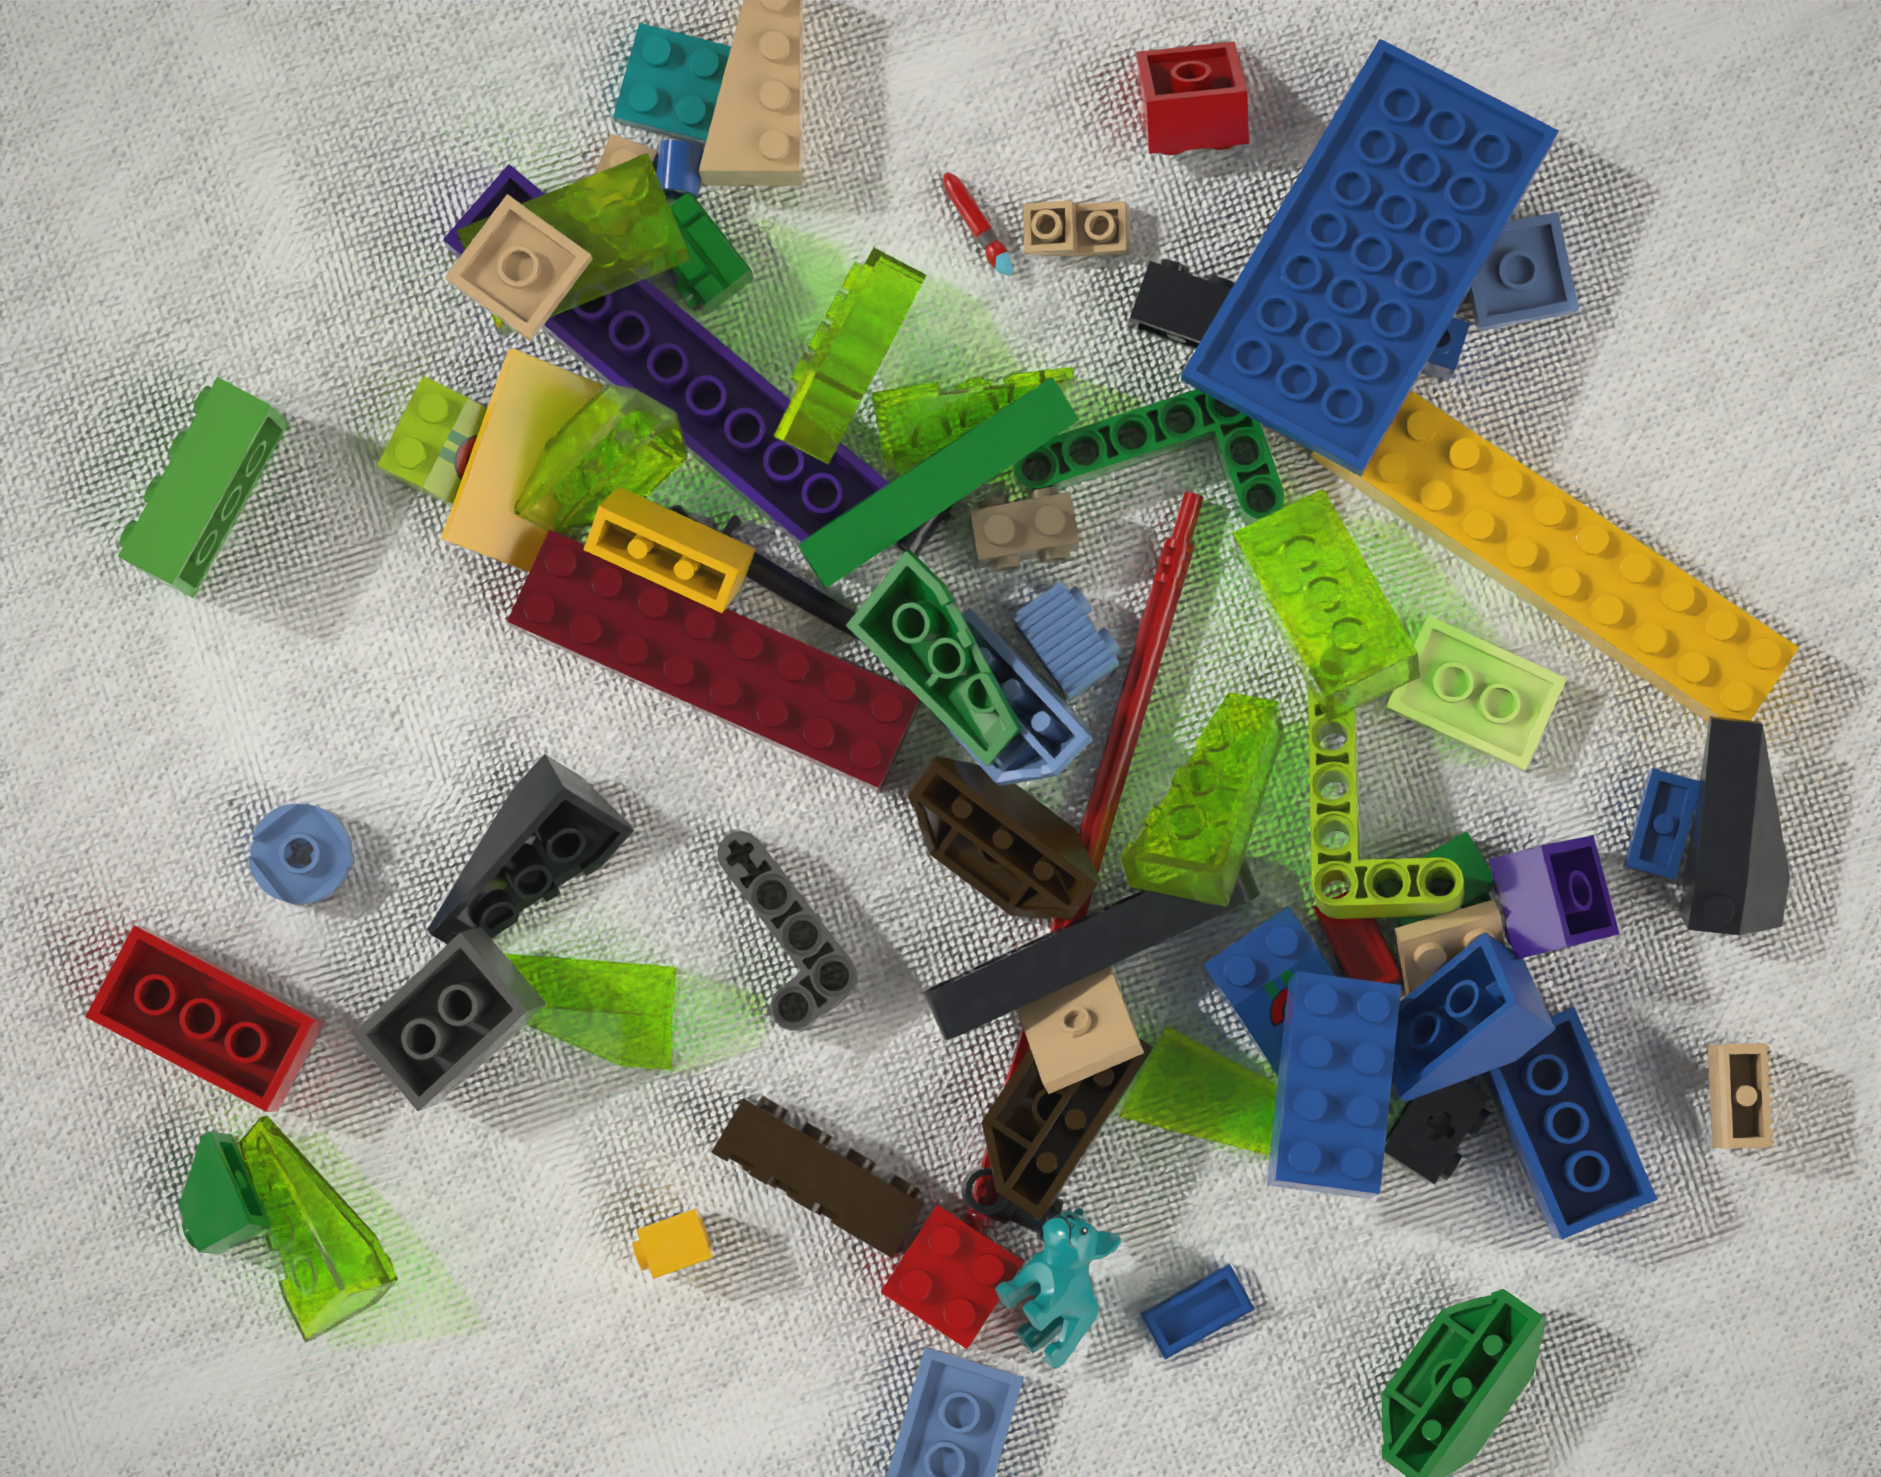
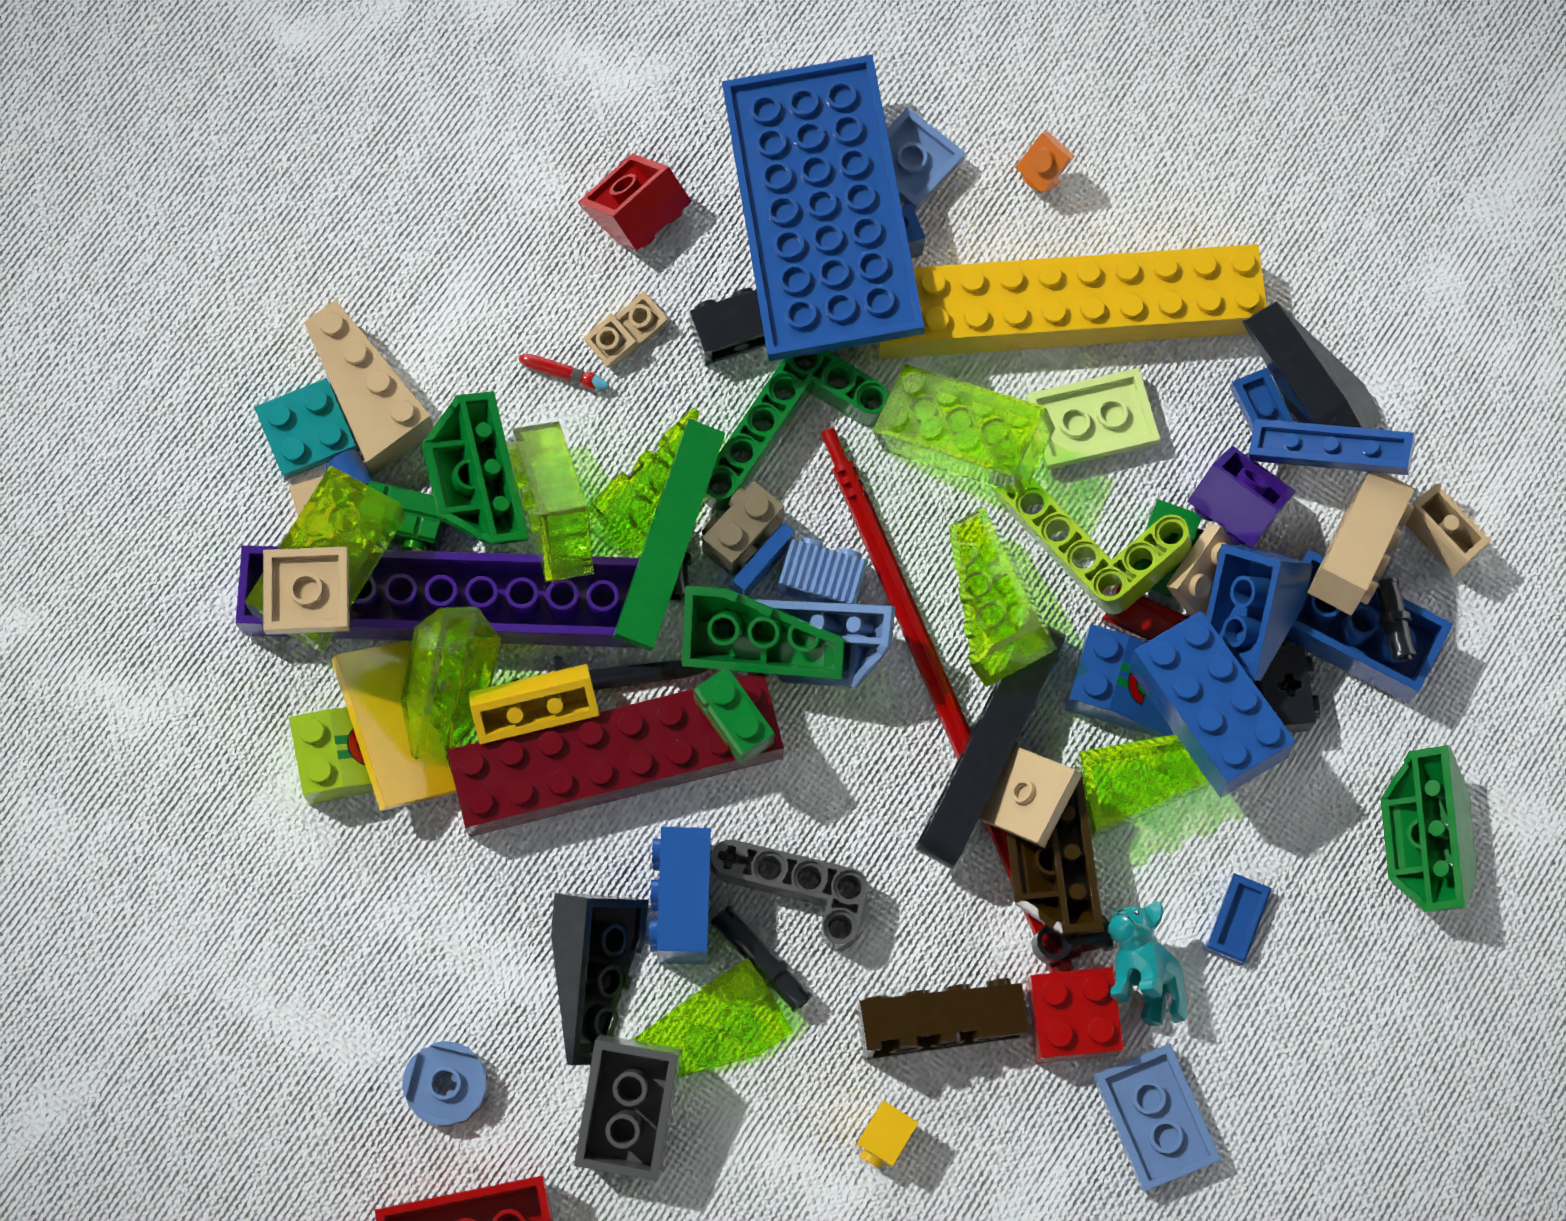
camera: 50 degrees left, 10 degrees down
bright green brick [118,377,290,598] -> none
dark brown wedge [908,756,1101,920] -> none
none -> green wedge [421,391,529,546]
none -> blue brick [649,827,711,965]
none -> green brick [694,667,775,766]
none -> black pin [710,905,813,1013]
none -> blue tile [733,523,795,597]
none -> orange bracket [1015,131,1075,193]
none -> blue plate [1248,419,1416,475]
none -> tan wedge [1307,472,1415,615]
none -> black pin [1375,577,1417,662]

